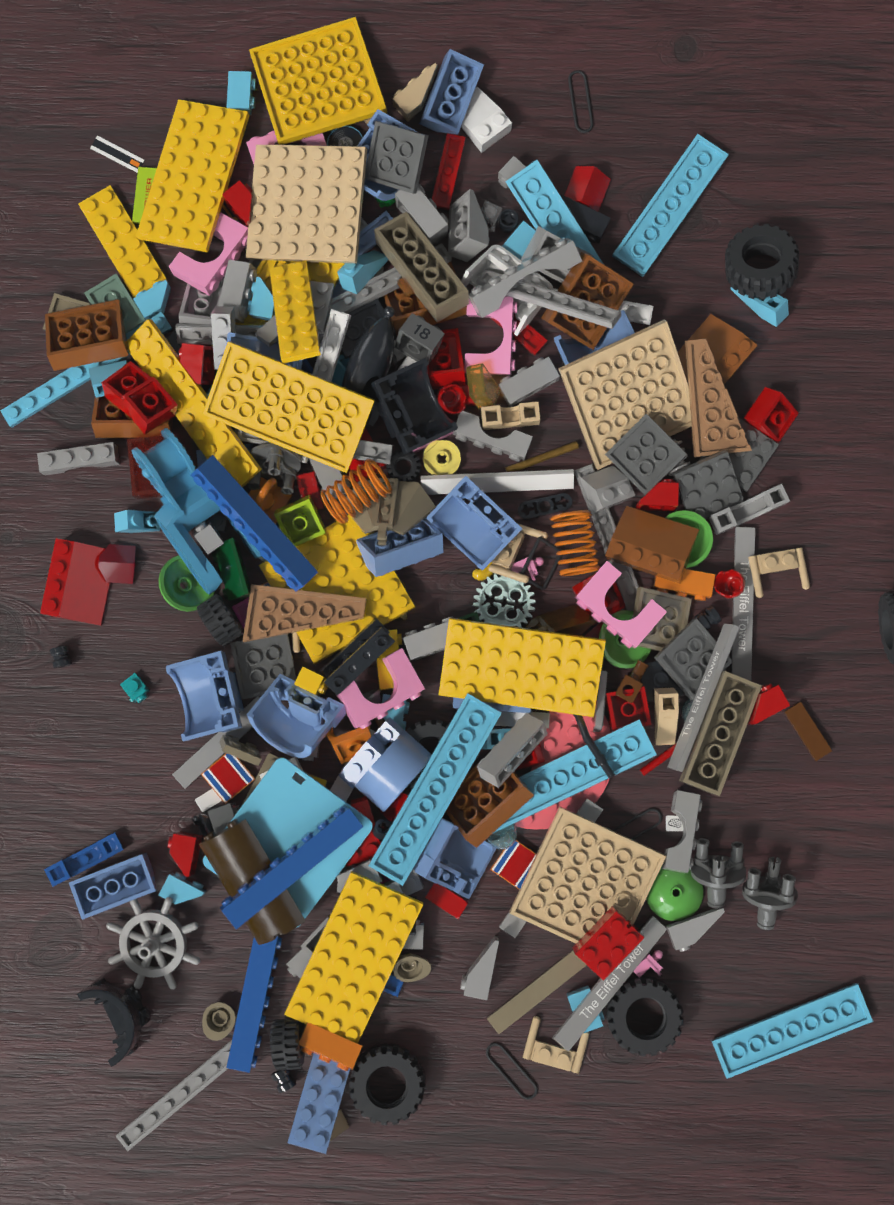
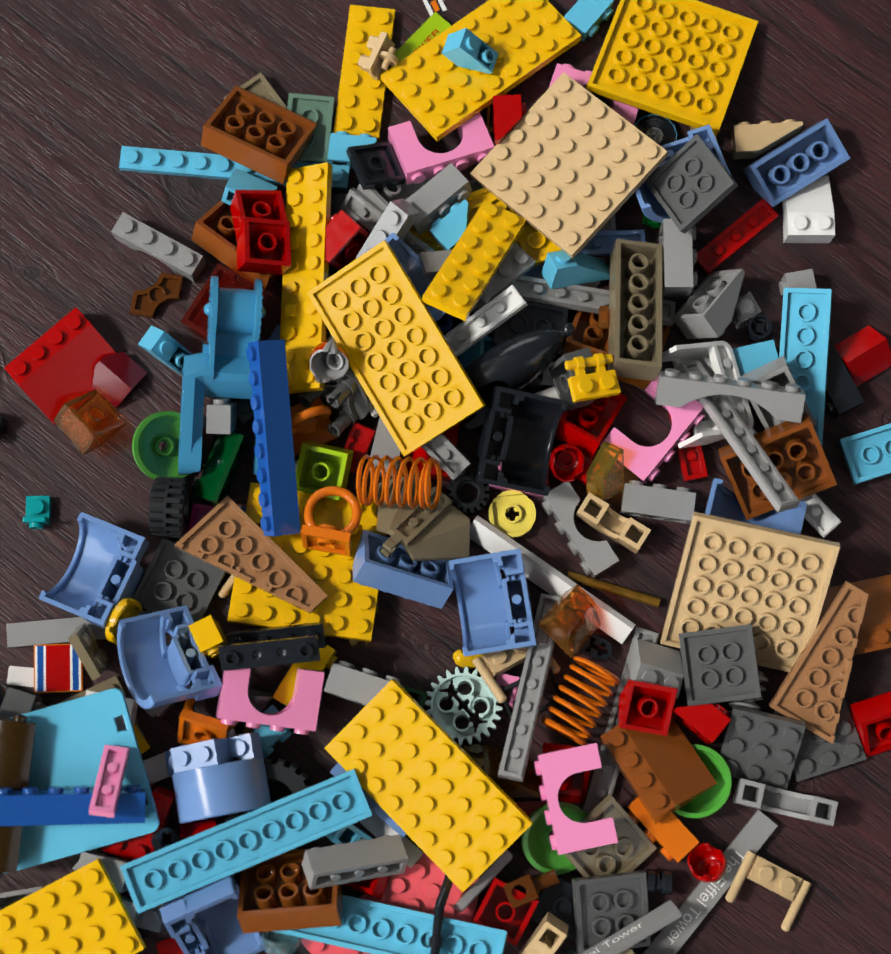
camera: 35 degrees right, 5 degrees down
none -> clear orange slope [53,390,126,455]
none -> bright pink tile [89,744,130,818]
none -> yellow tile [105,597,142,645]
none -> reddish brown tile [129,273,185,319]
none -> orange tile [301,486,362,557]
none -> light grey hat [309,338,349,383]
none -> black tile [346,142,406,190]
none -> tan hips [358,32,399,80]
none -> medium azure slope [442,28,499,74]
none -> light grey tile [498,593,565,782]
none -> clear orange slope [537,584,601,658]
none -> yellow plate [565,353,621,403]
none -> red slope [619,679,677,736]

